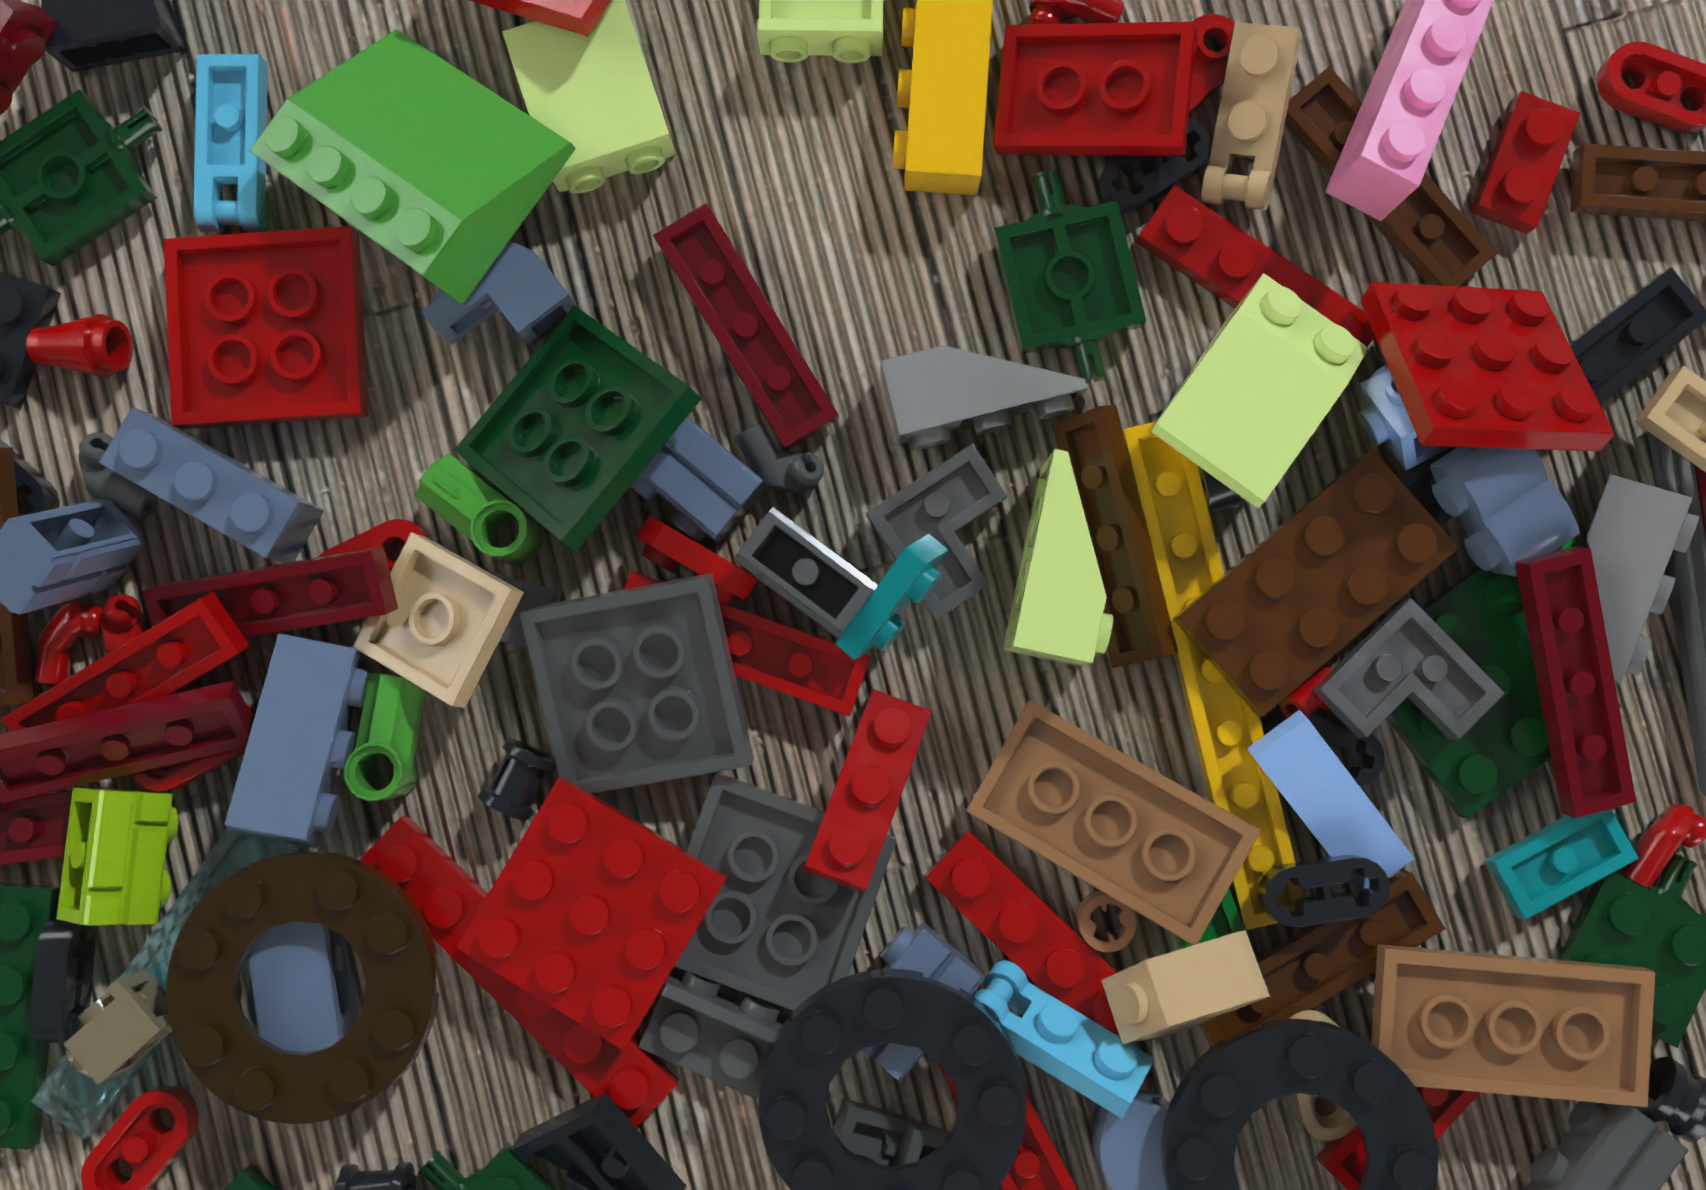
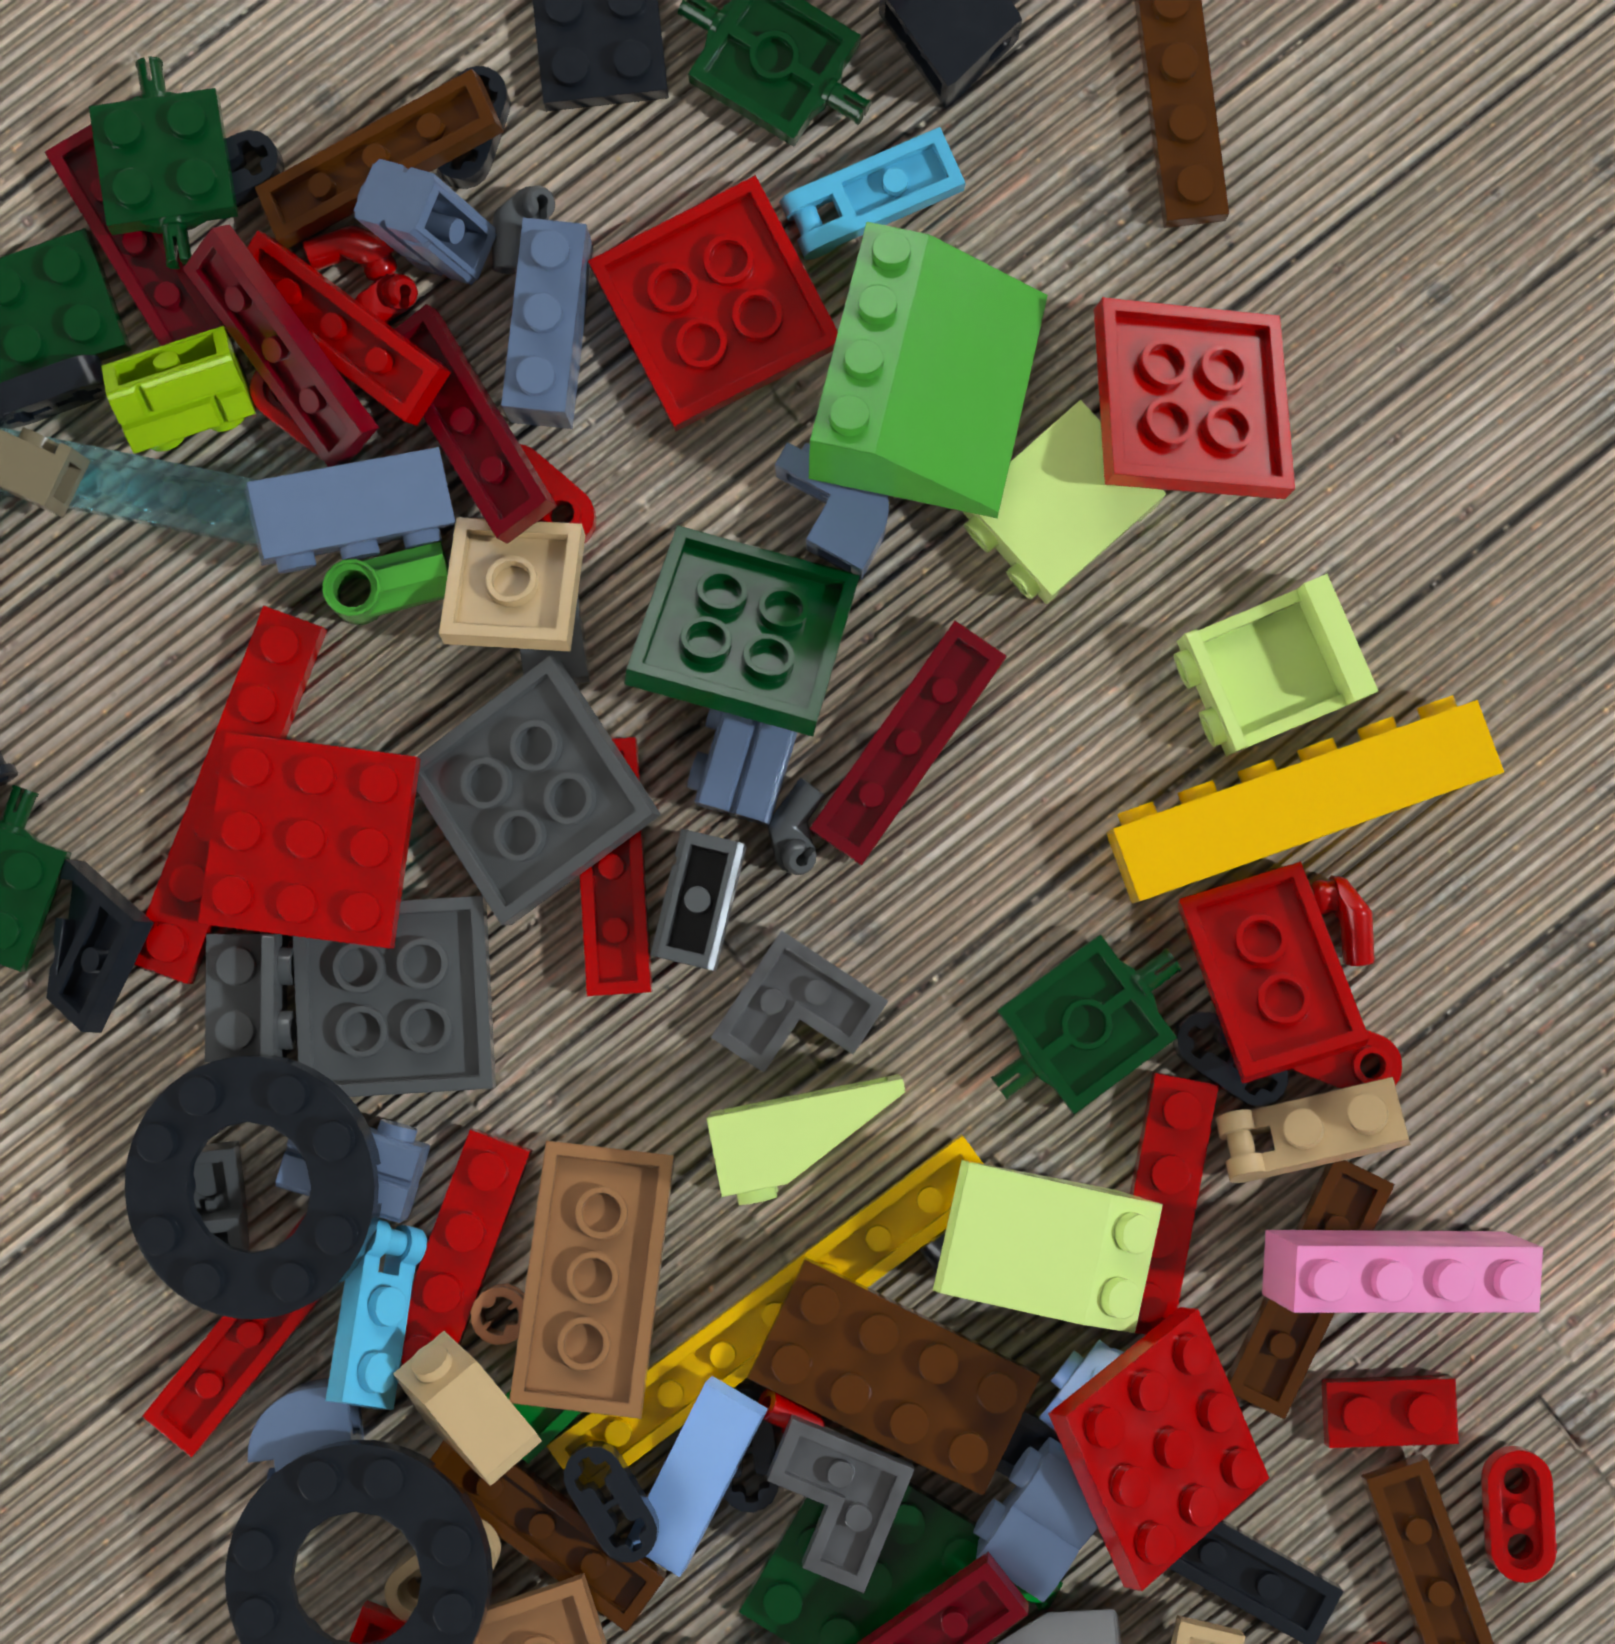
camera: 65 degrees right, 0 degrees up
red cone [26,314,133,377] -> none
dark brown plate [166,851,439,1124] -> none
sand blue brick [245,921,358,1052] -> none
bright green piece [415,453,543,565] -> none
black bush [477,738,556,821] -> none
red plate [636,515,758,605] -> none
red plate [803,689,932,894] -> none
teal plate [836,534,948,660] -> none
light grey slope [880,345,1087,450] -> none
reddish brown plate [1052,405,1178,668] -> none

